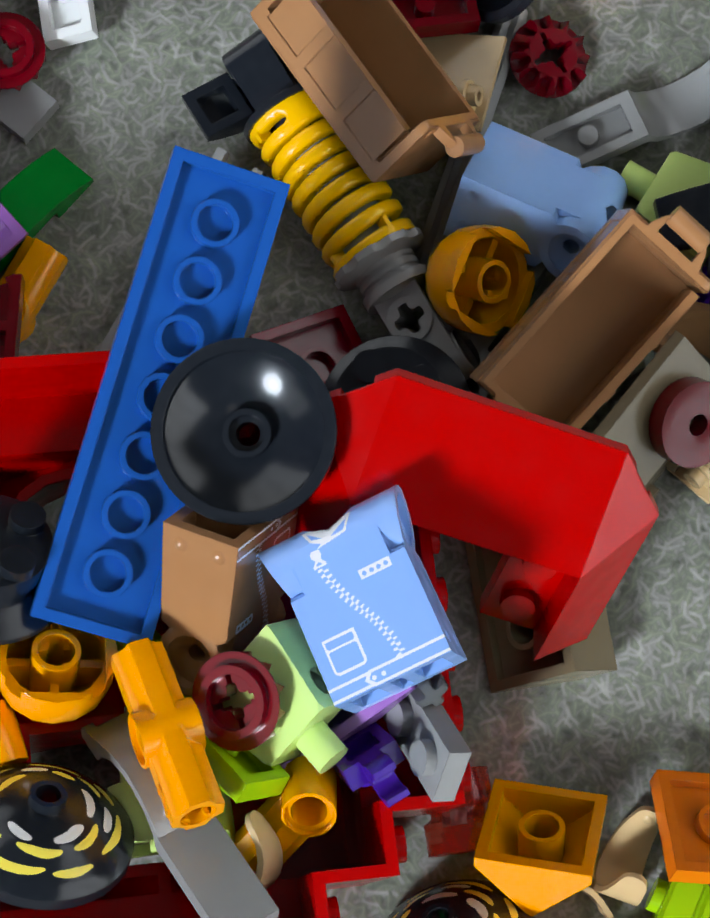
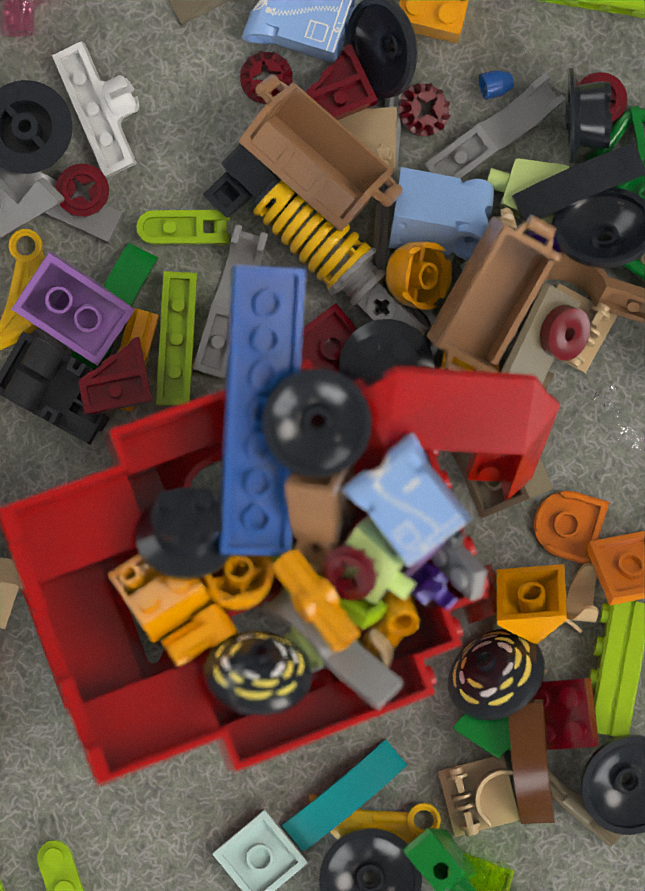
camera: 20 degrees left, 10 degrees up
none -> lime plate [136,210,230,246]
none -> lime plate [156,271,198,407]
none -> blue hose [478,70,514,100]
none -> orange tile [533,491,609,565]

